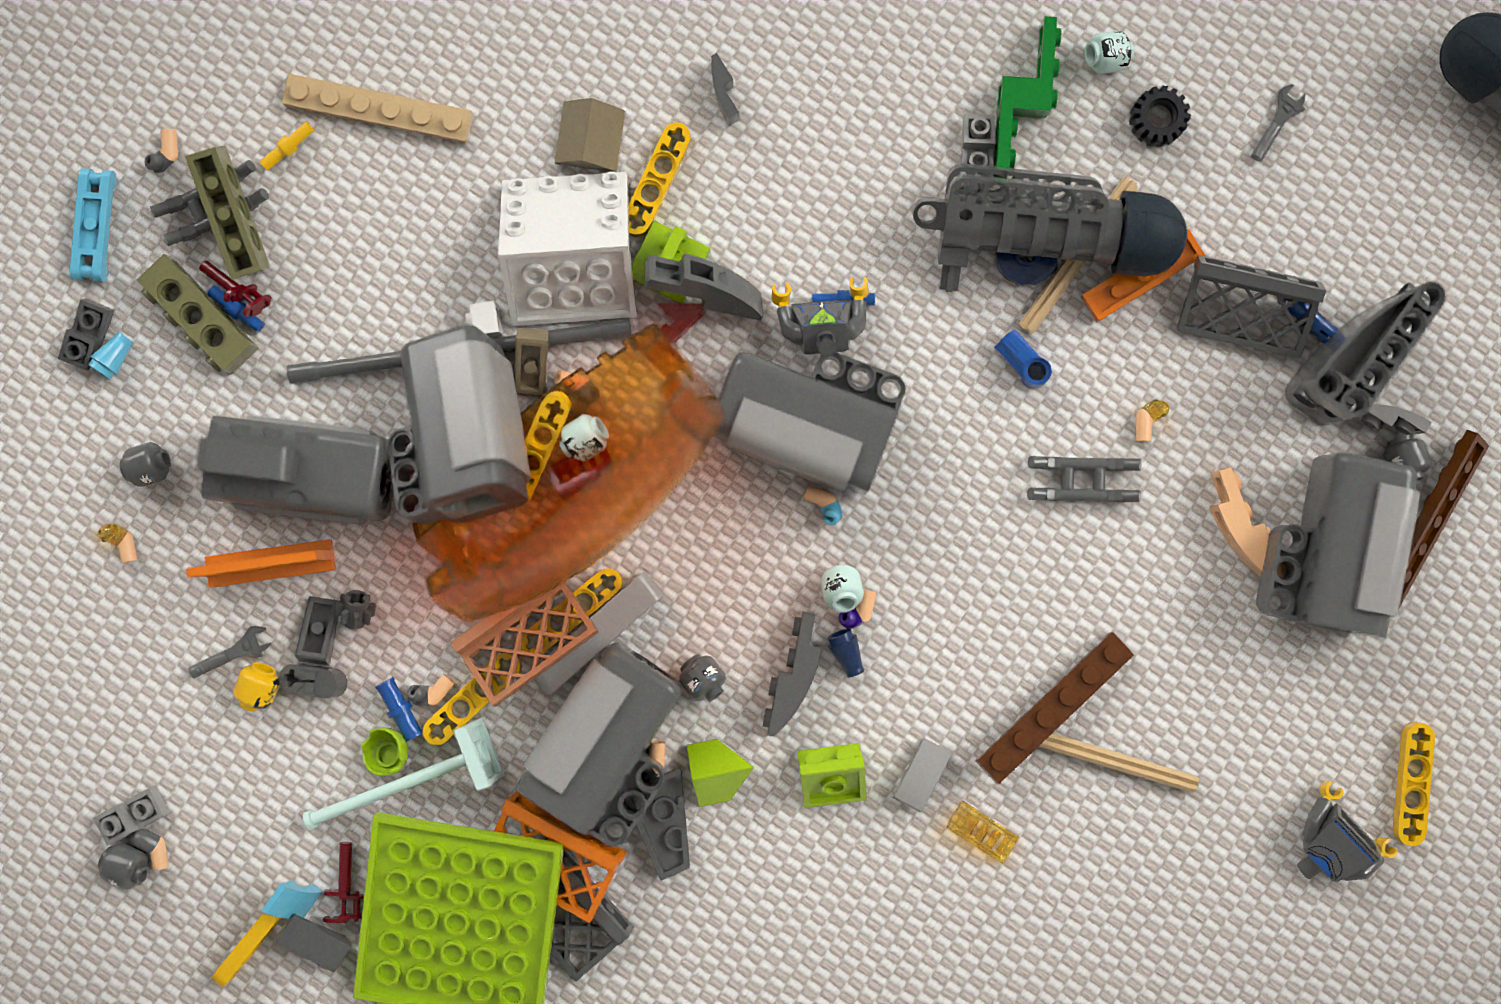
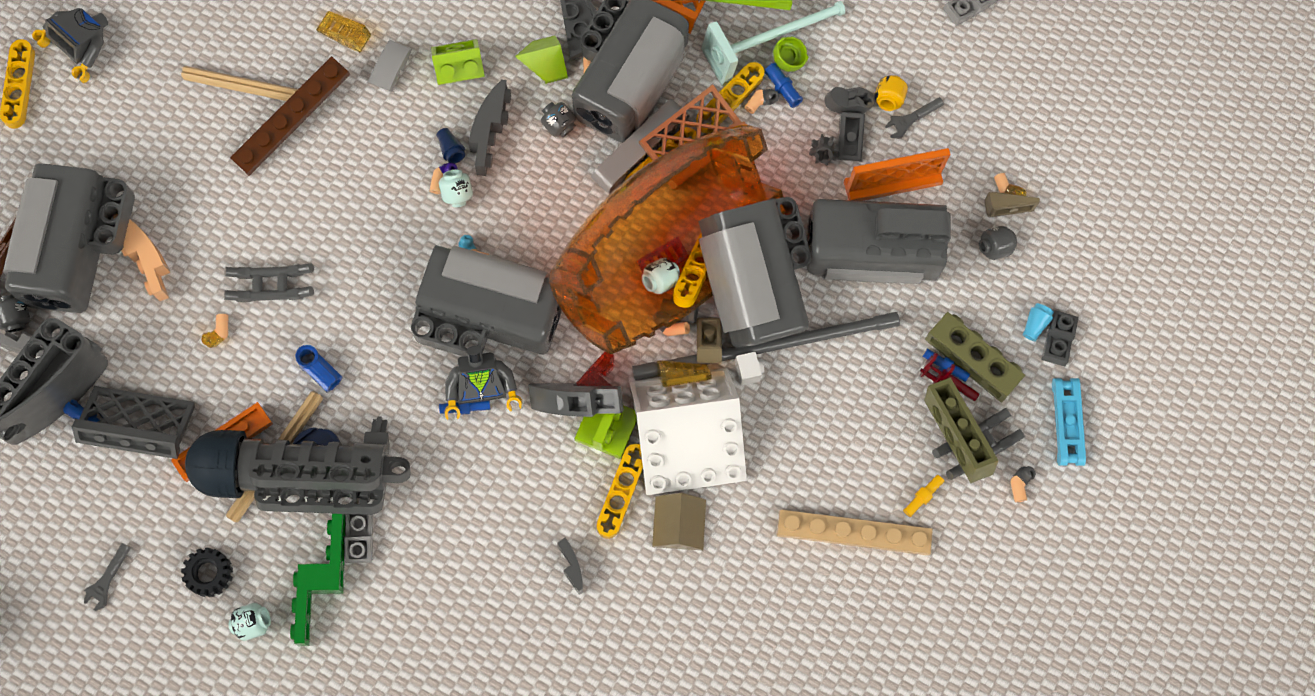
camera: 170 degrees right, 15 degrees down
none -> clear yellow slope [657,360,712,387]
none -> dark tan slope [984,192,1040,218]

